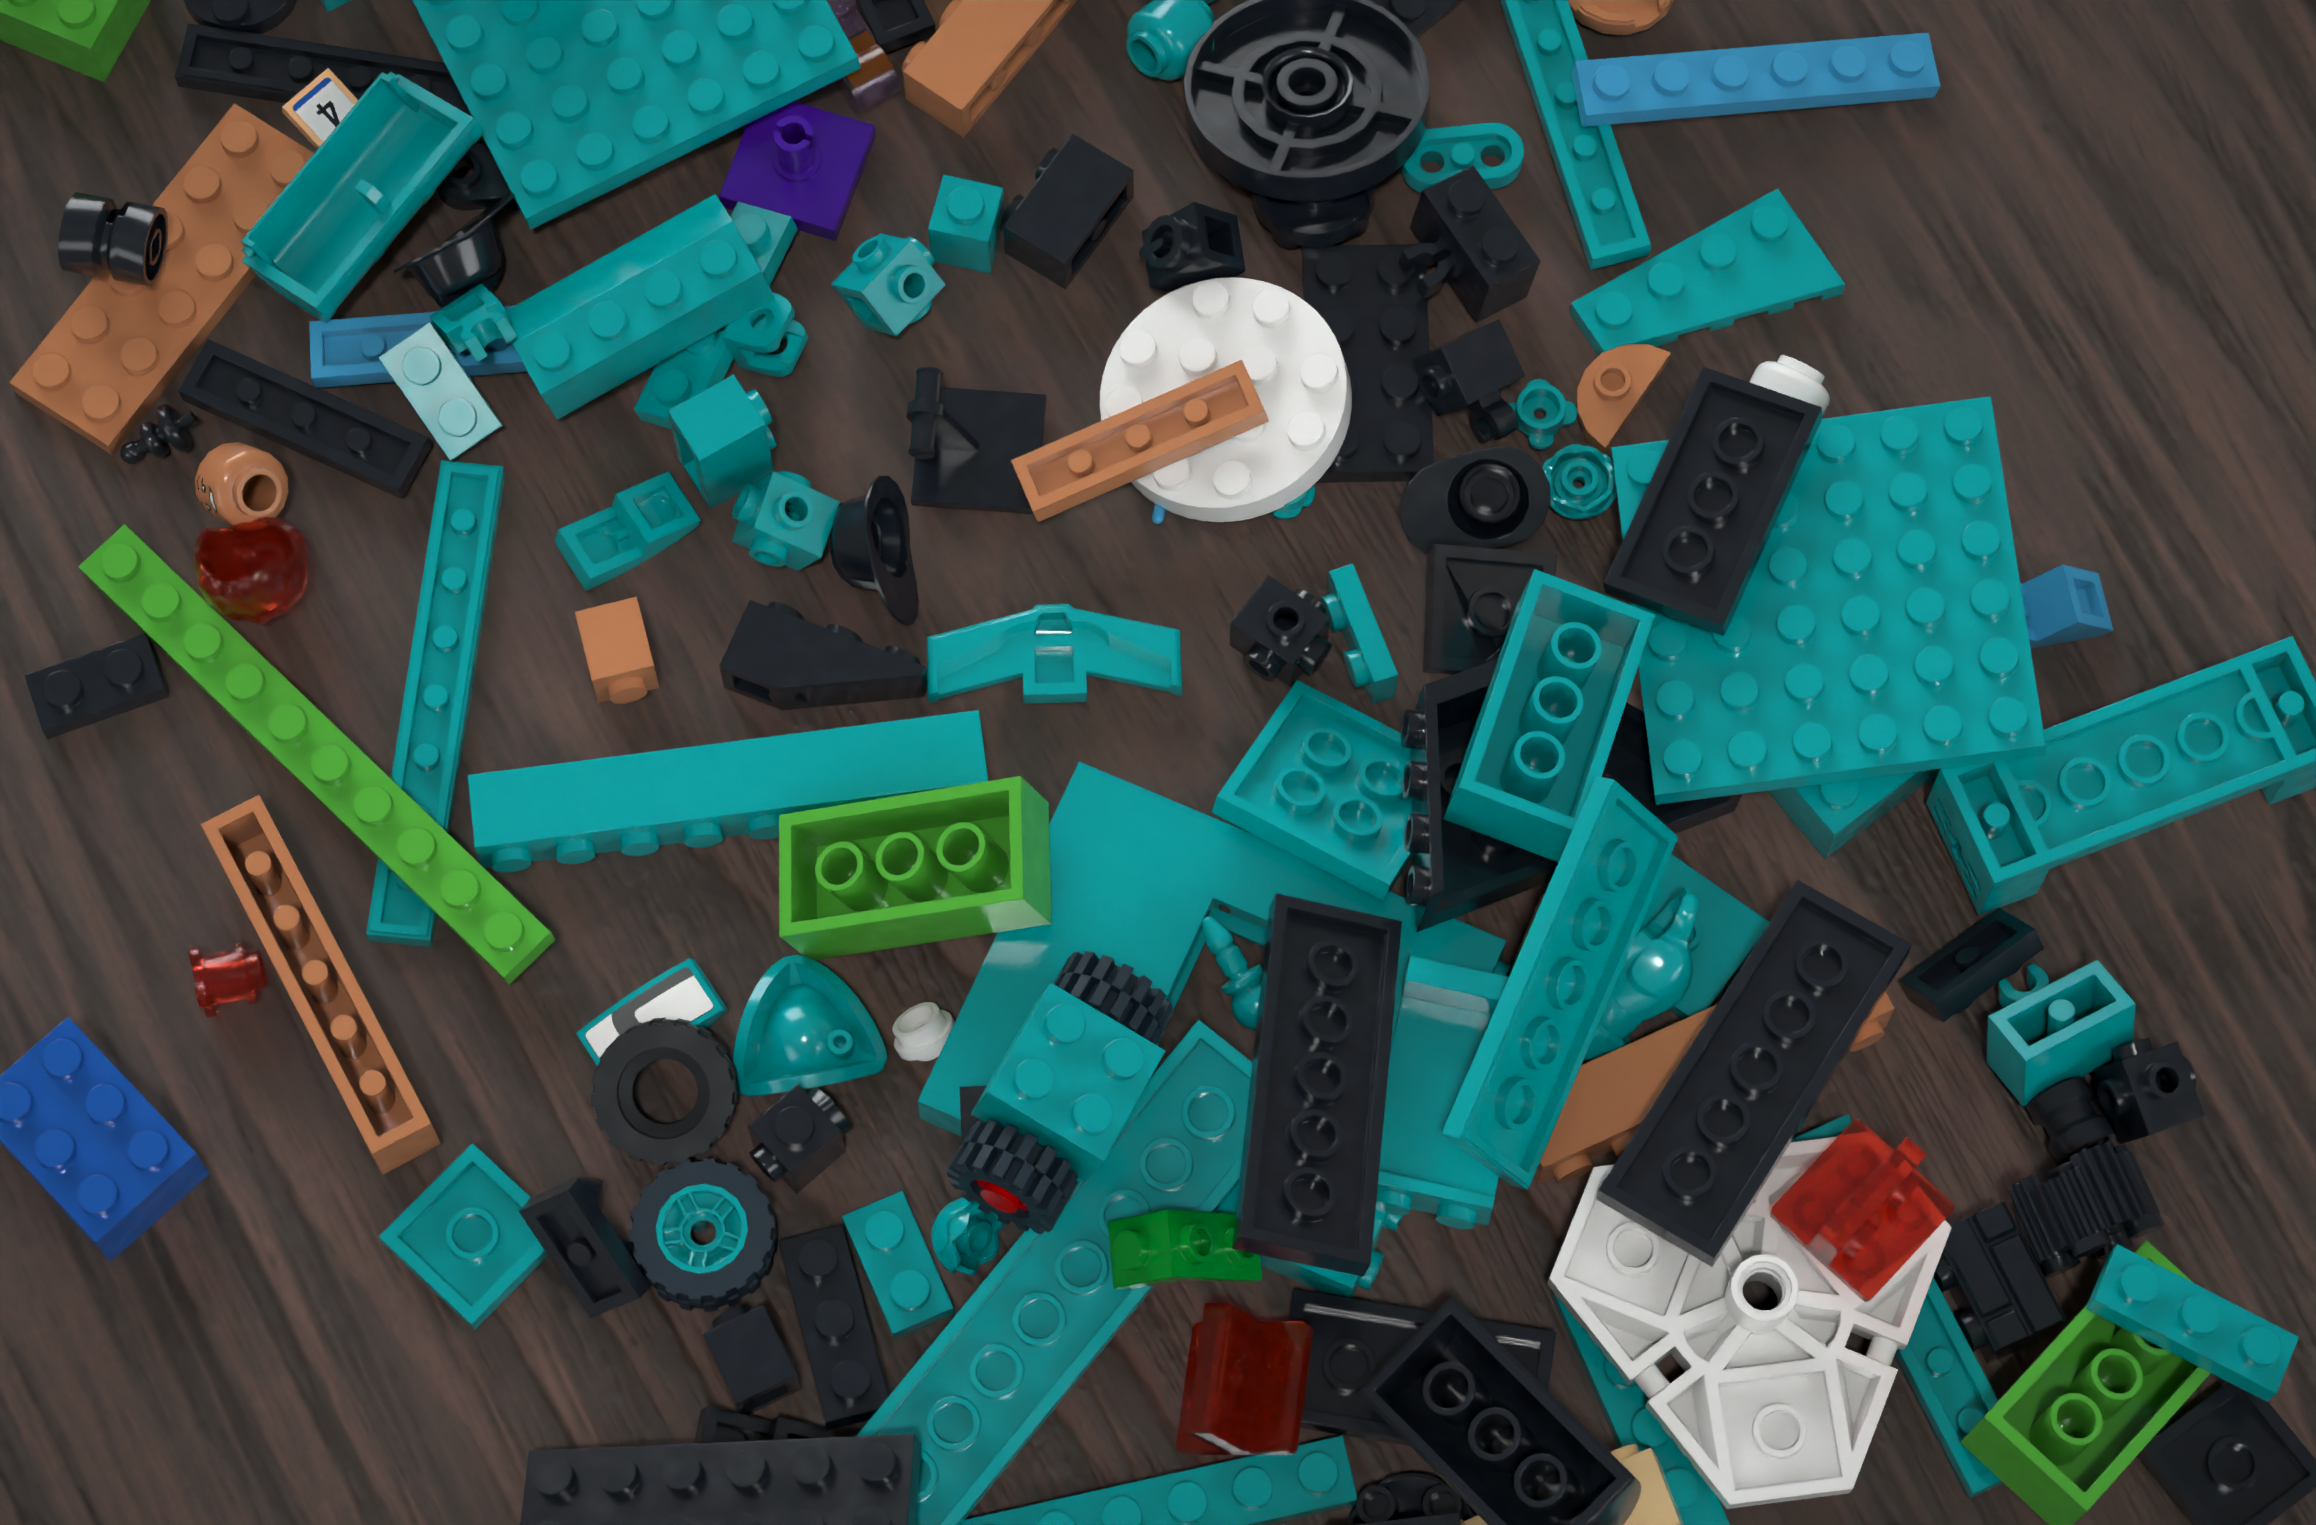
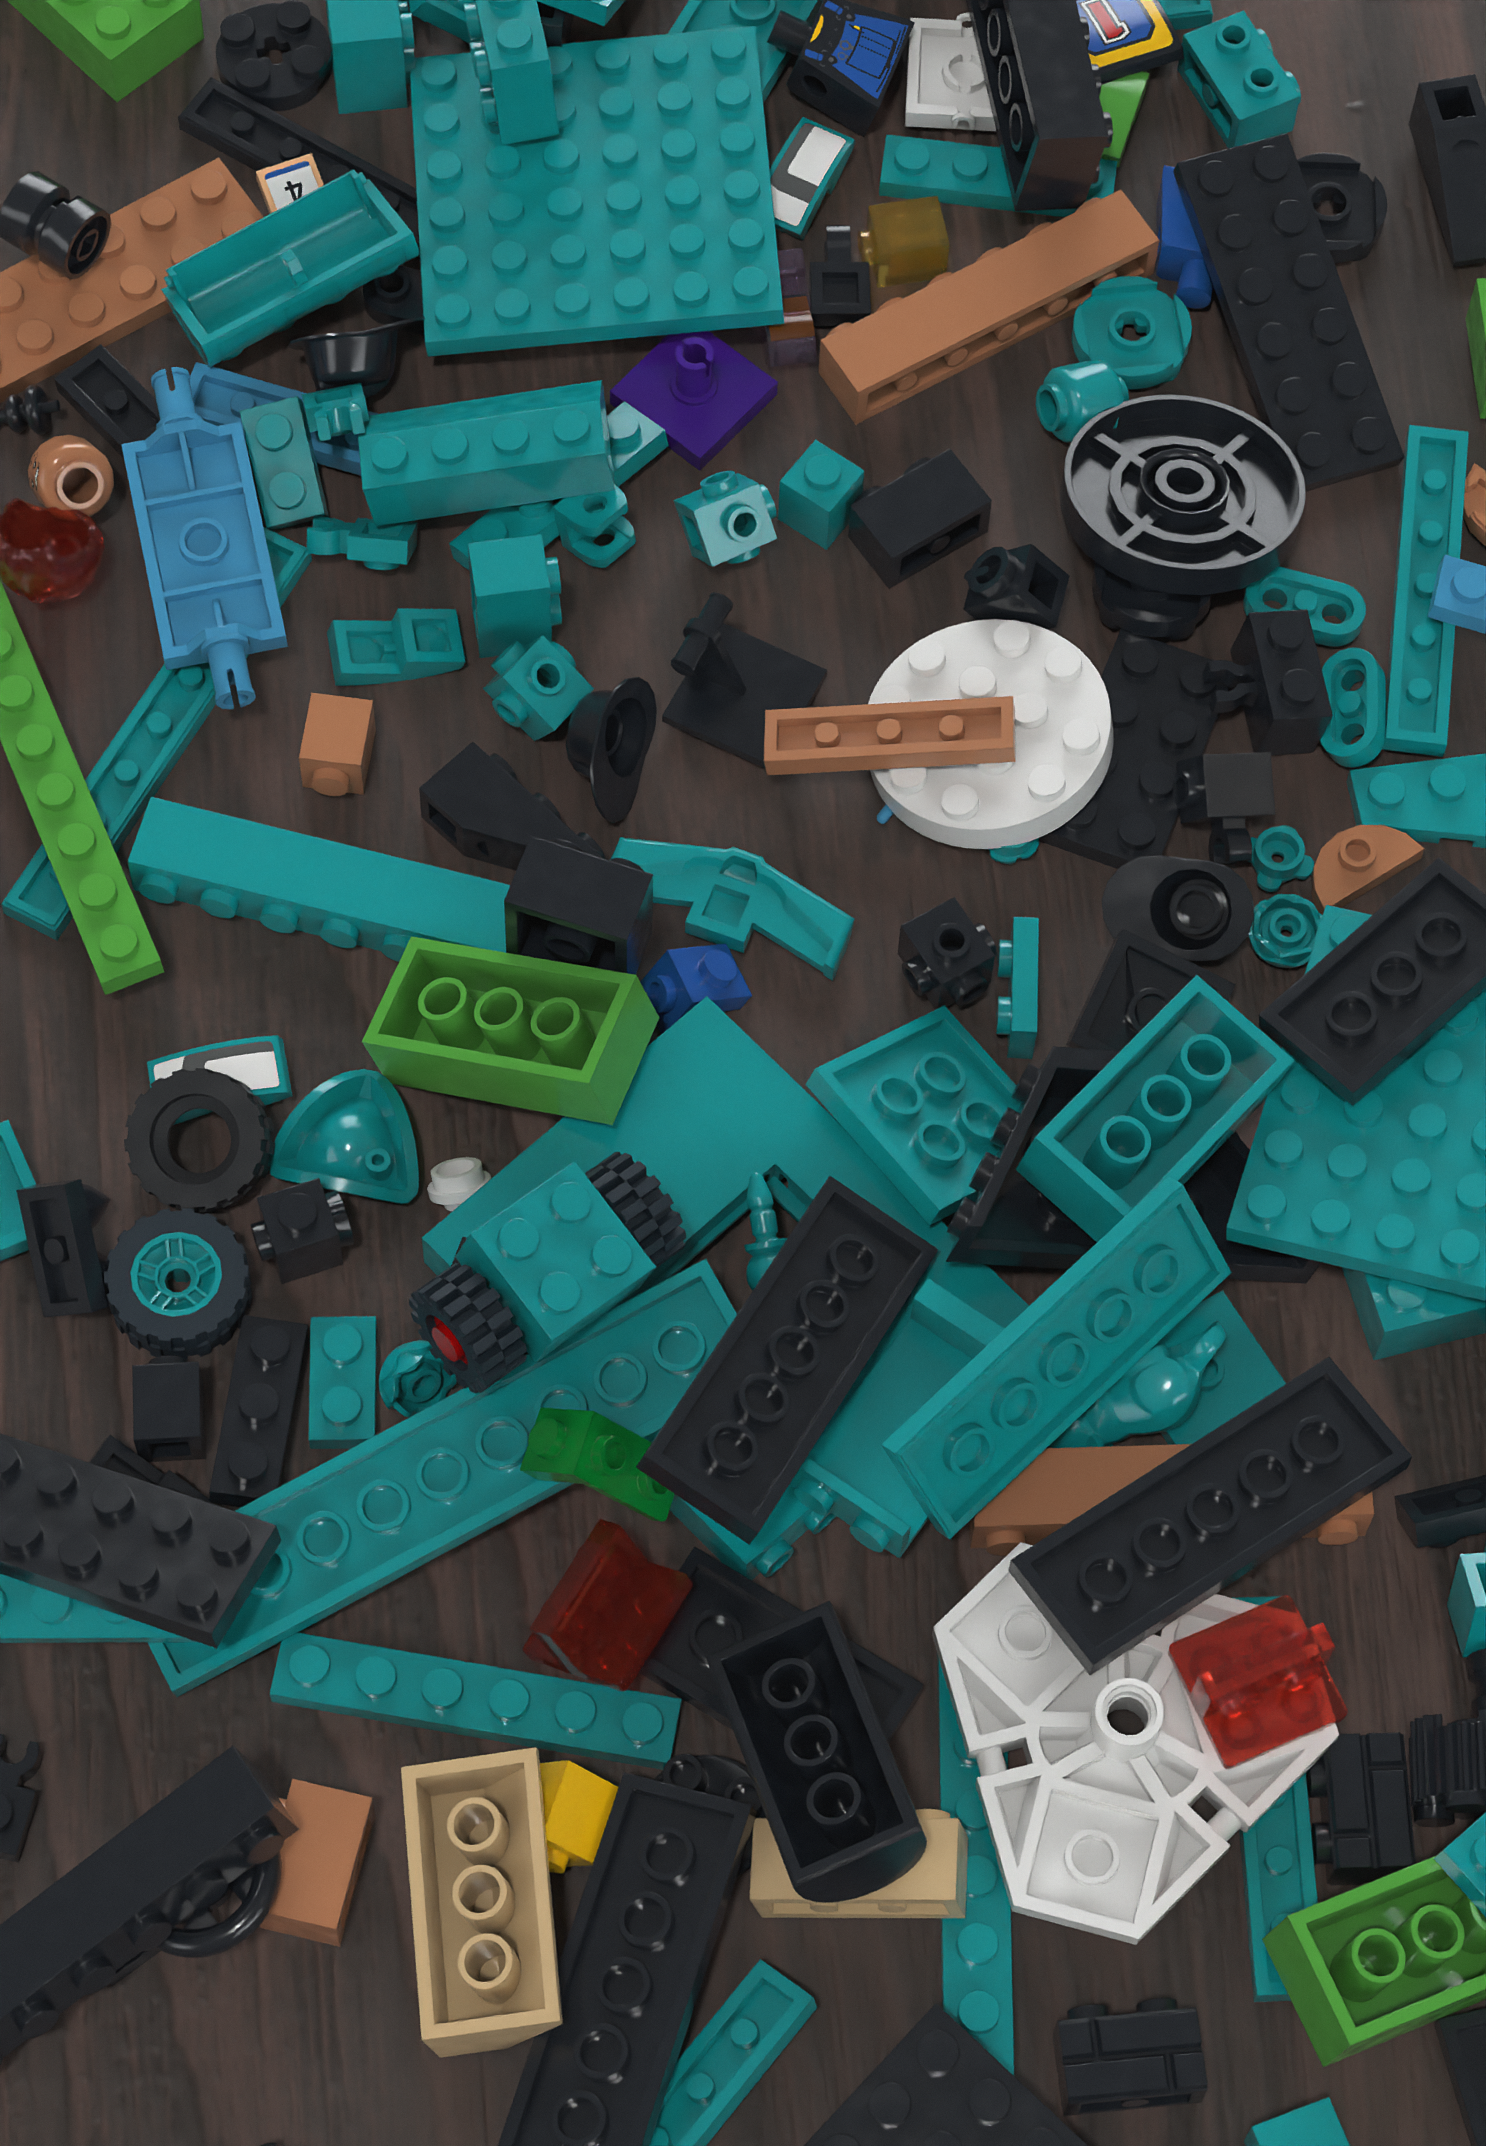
camera: 20 degrees right, 5 degrees down
none -> dark azure plate [121,367,288,709]
none -> teal plate [307,517,418,570]
none -> black brick [504,836,653,975]
none -> blue bracket [640,944,752,1034]
none -> teal plate [1320,648,1386,767]

